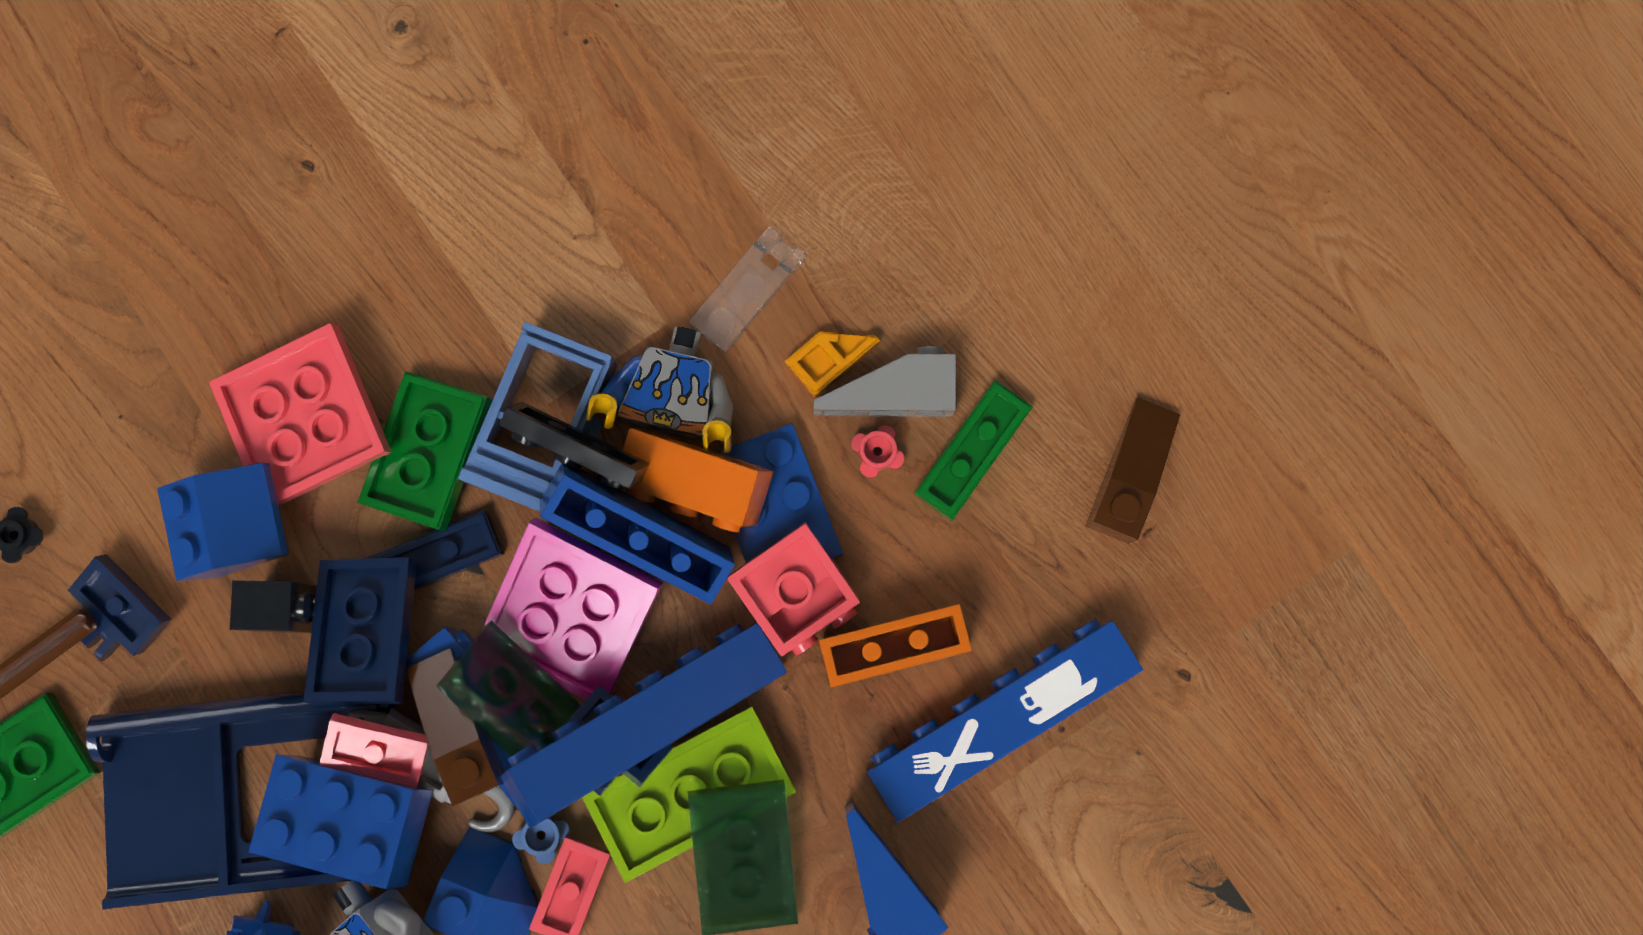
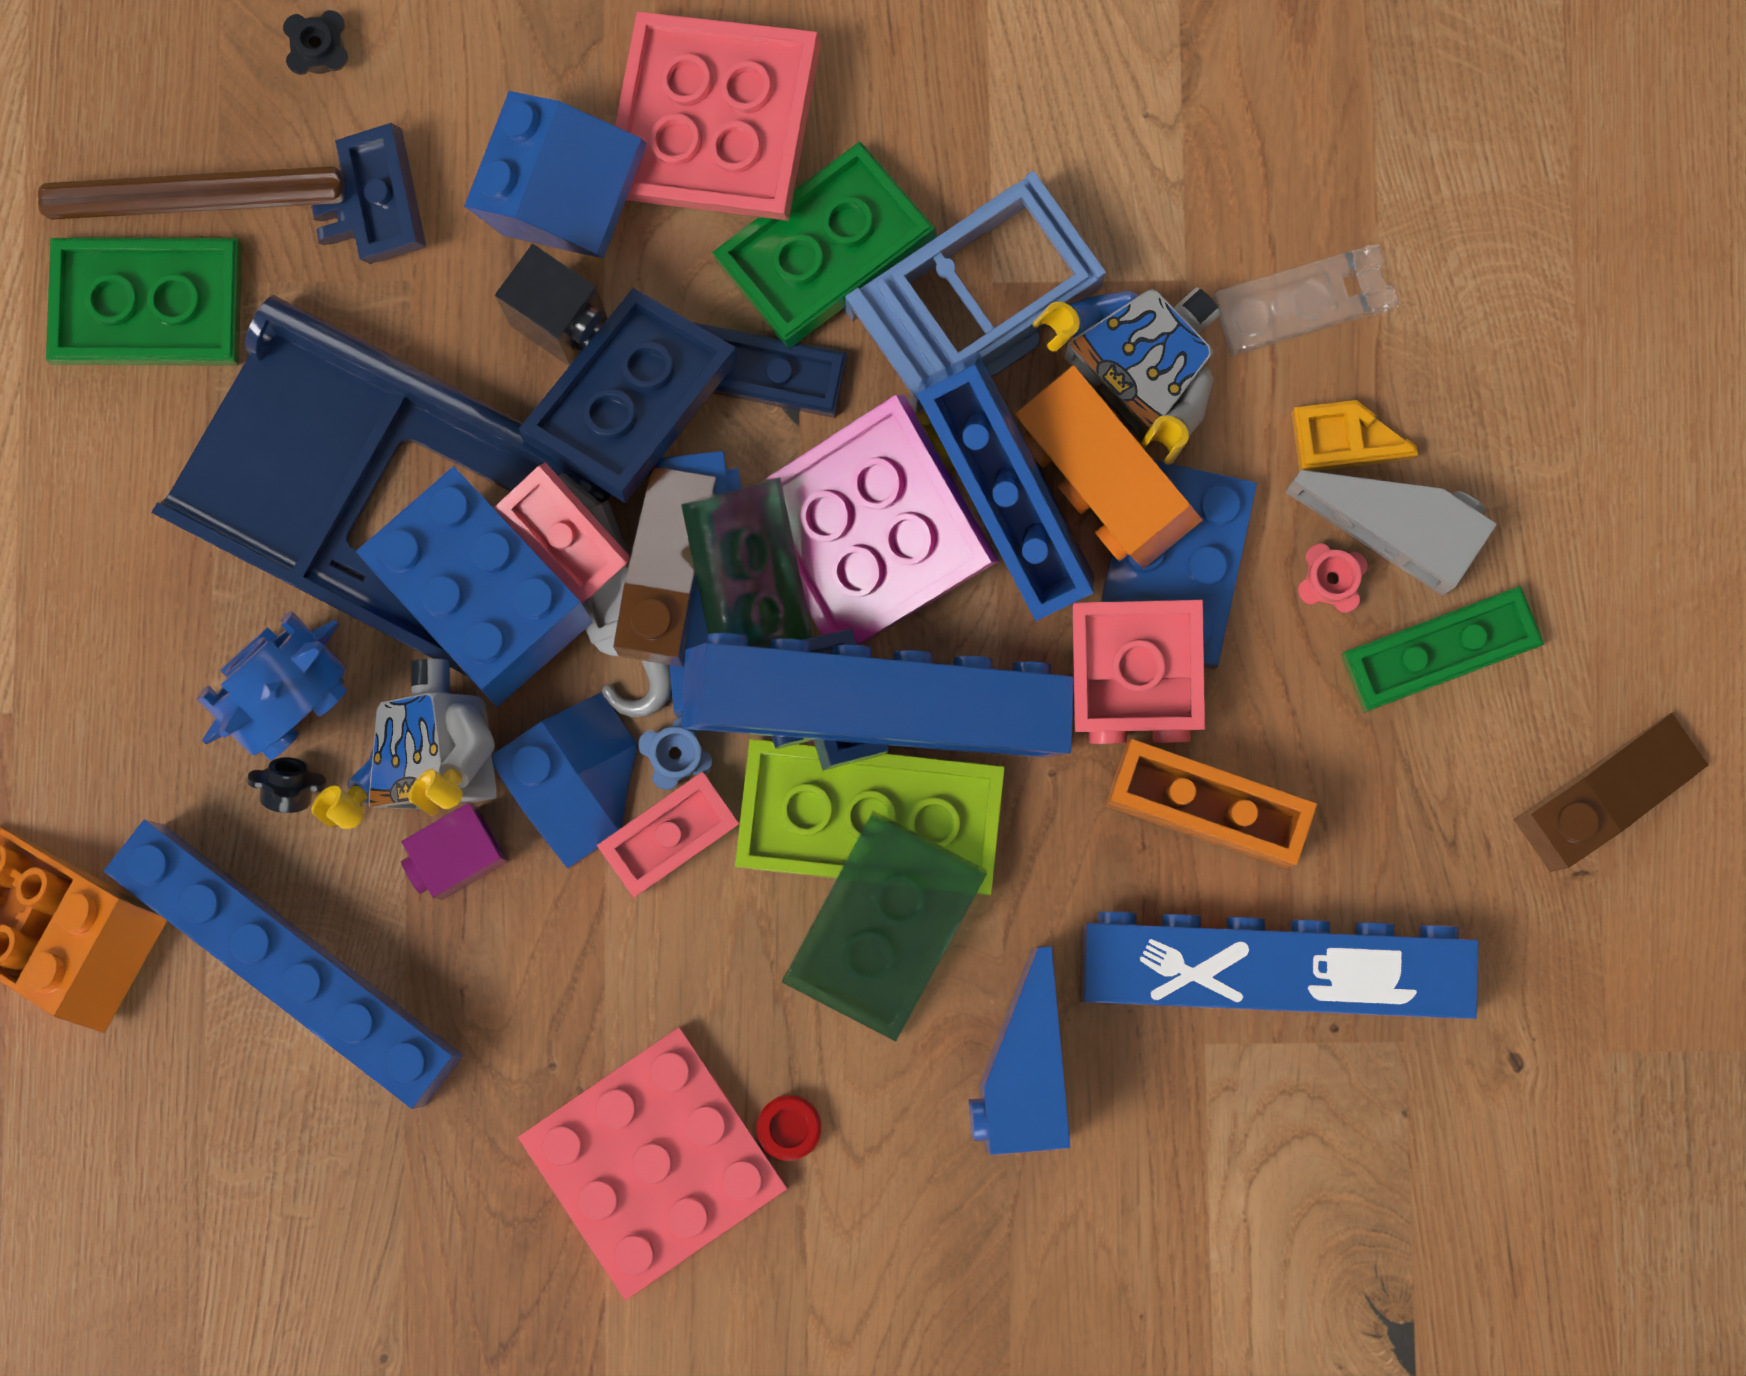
camera: 35 degrees right, 0 degrees up
black plate [499,402,649,489] -> none

